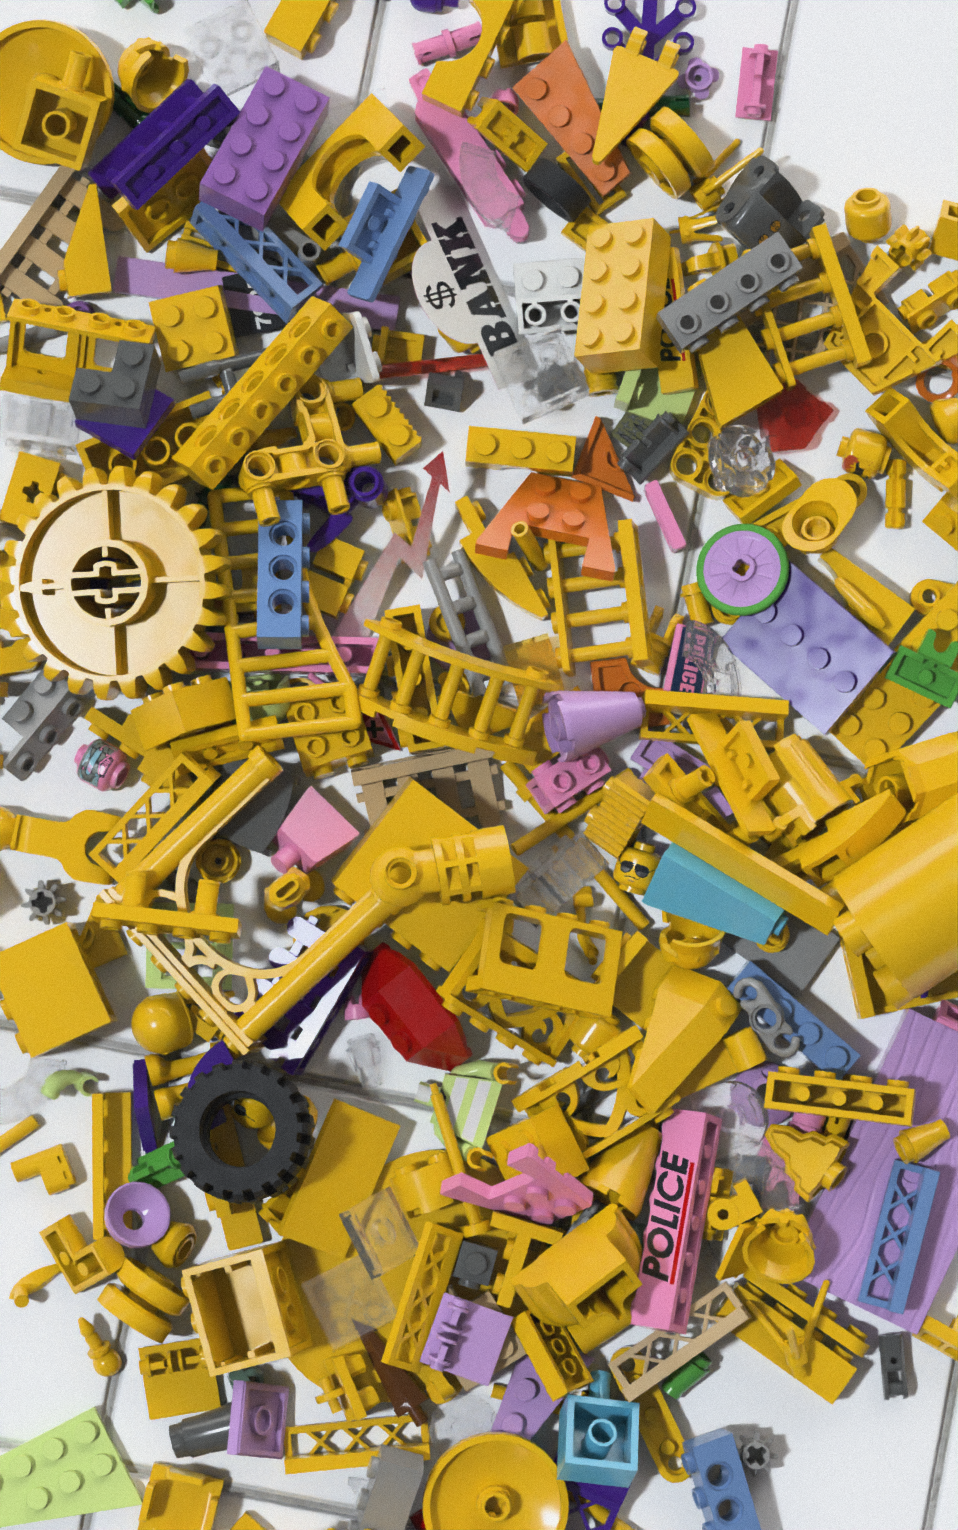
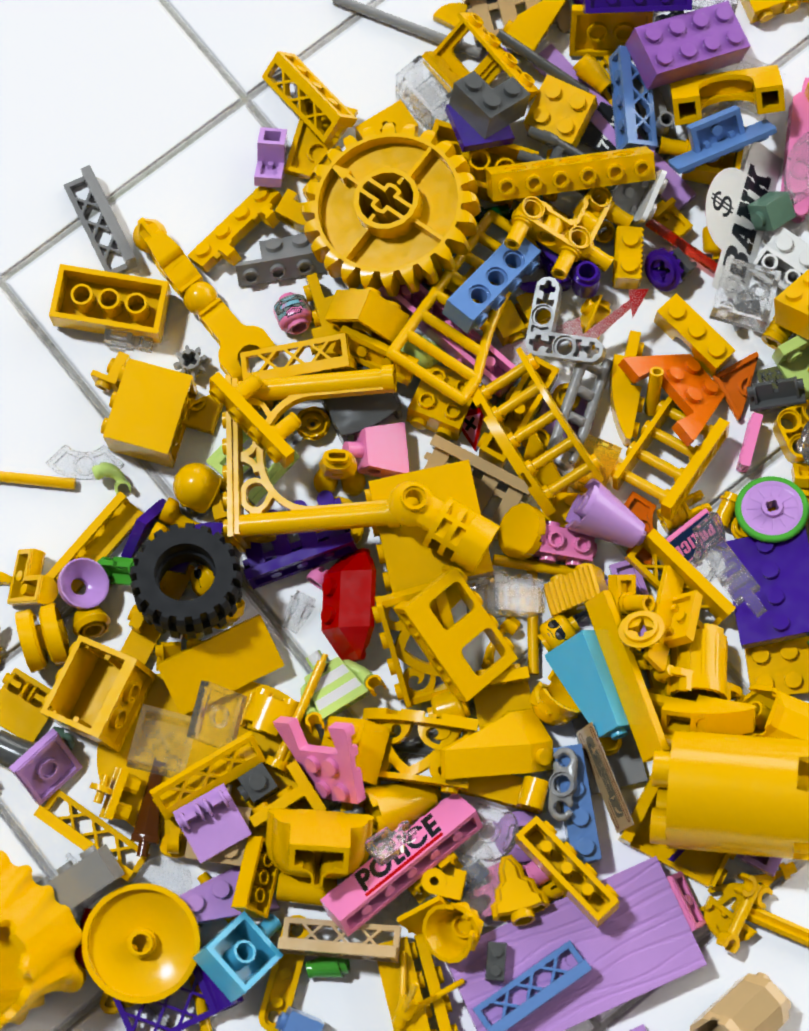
camera: 40 degrees right, 10 degrees down
yellow piece [10,1144,77,1196] -> none
yellow cone [893,1119,950,1164] -> none
none -> clear plate [365,820,418,867]
none -> dark grey piece [485,941,507,981]
none -> dark grey bar [496,29,590,92]
none -> yellow tile [498,503,546,560]
none -> light grey beam [525,276,606,365]
none -> tan sticker [576,722,634,833]
none -> yellow gear [618,610,666,652]
none -> dark purple gear [644,247,685,291]
none -> clear piece [707,540,767,618]
none -> sand green brick [747,191,796,231]

